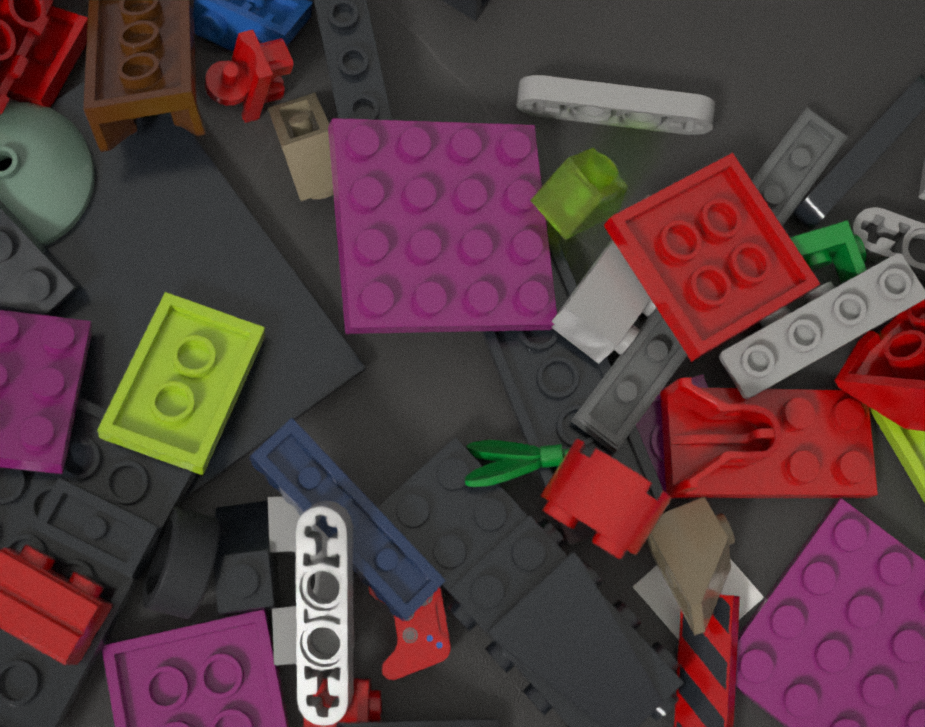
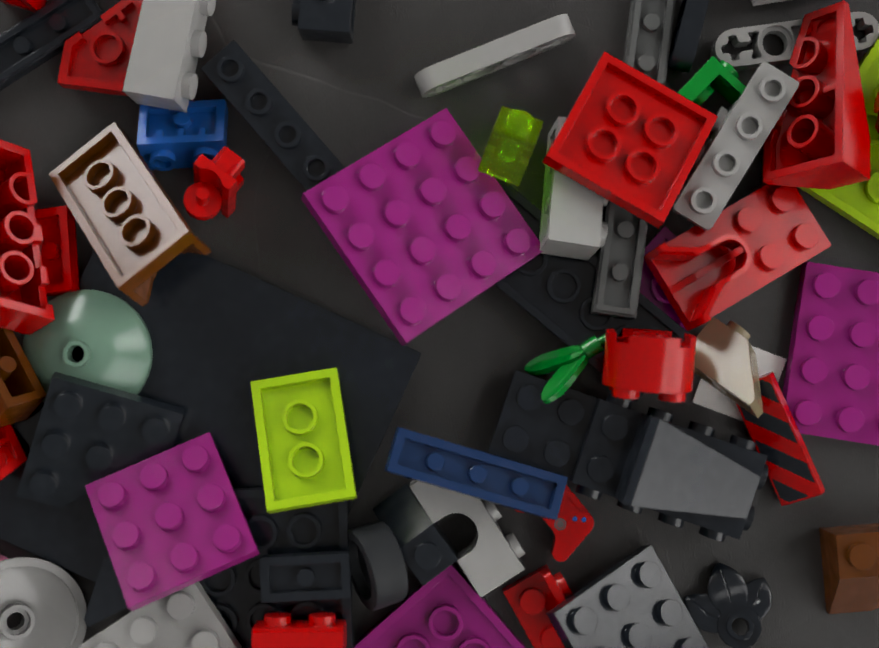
camera: 25 degrees left, 10 degrees up
dark tan slope [268,93,333,201] -> none
beam [296,501,354,726] -> none

